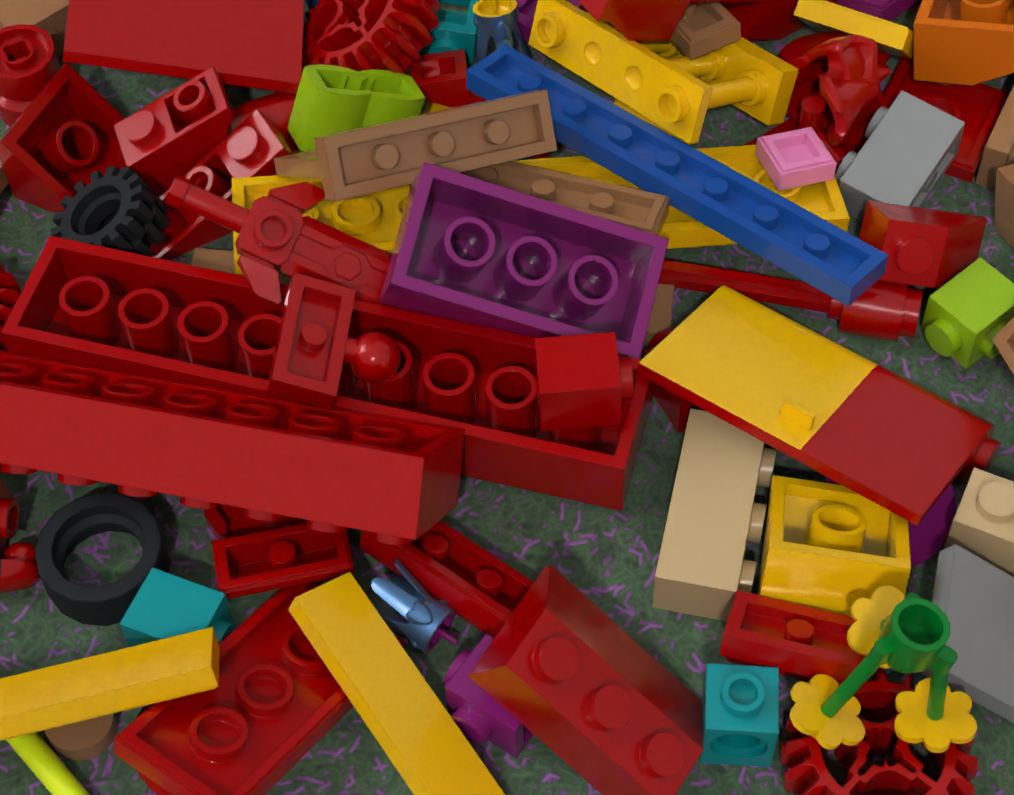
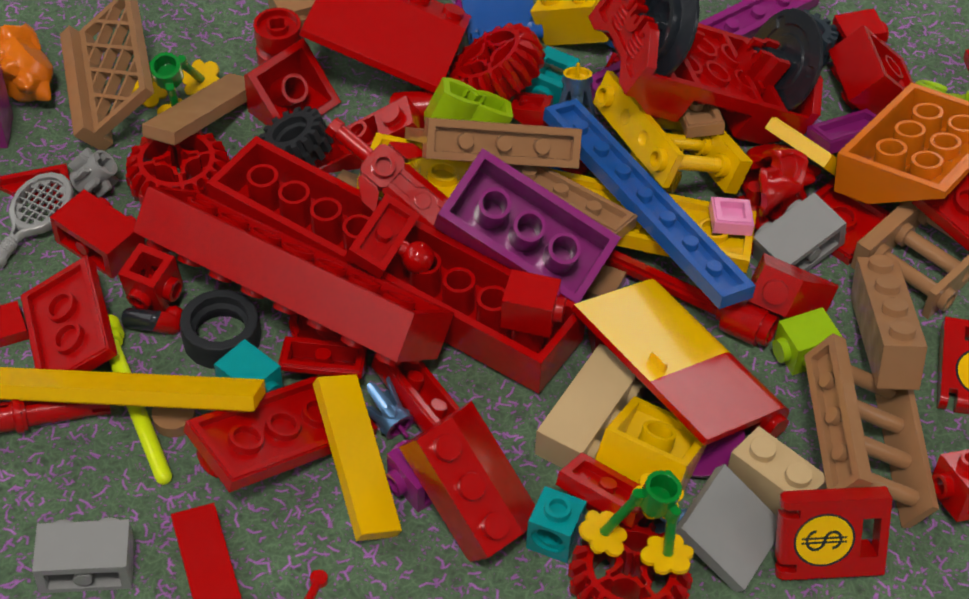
camera: 15 degrees right, 5 degrees down
red slope [113,66,233,197] -> none

